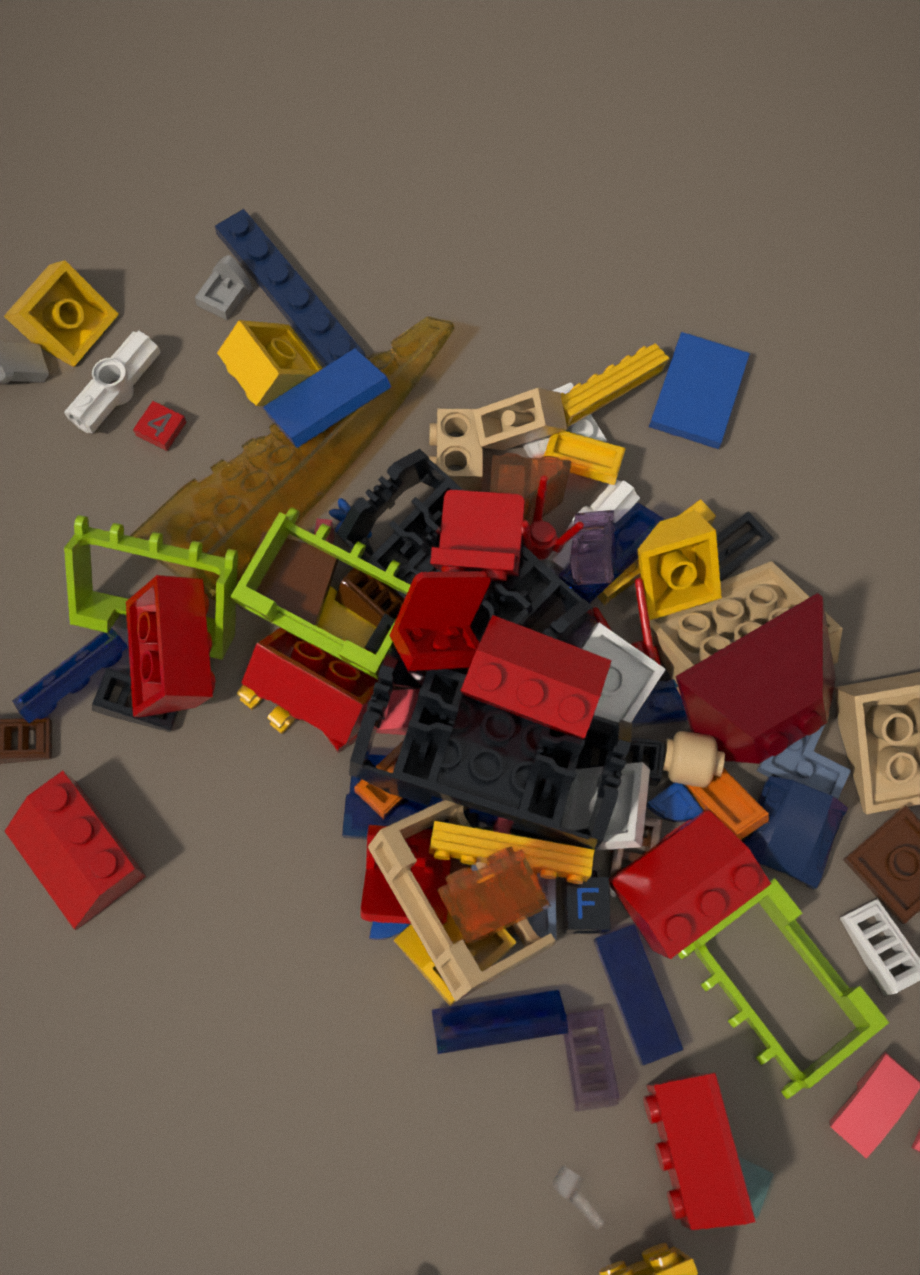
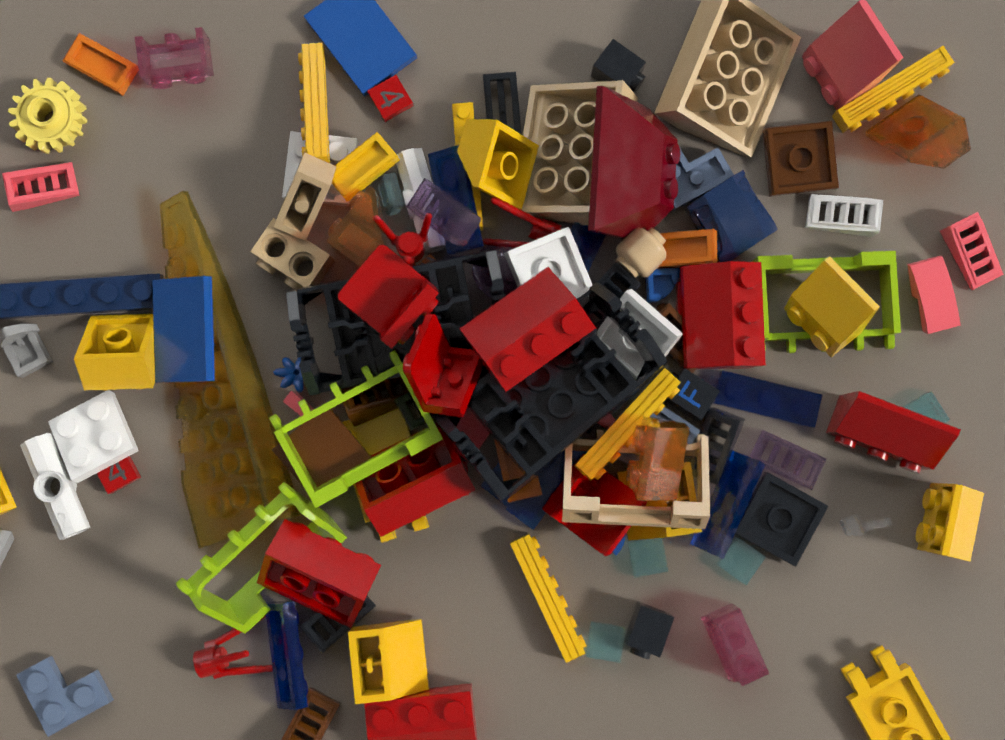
camera: 50 degrees left, 15 degrees up
none -> coral slope [2,162,80,212]
none -> light yellow gear [8,77,87,154]
none -> white plate [48,390,139,483]
none -> orange tile [62,33,140,96]
none -> clear pink window [135,27,214,89]
none -> red plant [193,612,276,679]
none -> yellow slope [348,619,429,704]
none -> red tile [368,75,414,122]
none -> clear light blue tile [378,172,405,216]
none -> yellow piece [510,533,587,663]
none -> clear light blue tile [585,621,626,663]
none -> black brick [591,39,646,93]
none -> black brick [624,601,675,659]
none -> clear light blue tile [627,538,669,577]
none -> black slope [689,407,745,485]
none -> clear pink window [701,603,769,686]
none -> clear light blue tile [716,536,766,585]
none -> black plate [732,472,828,567]
none -> yellow slope [784,256,880,357]

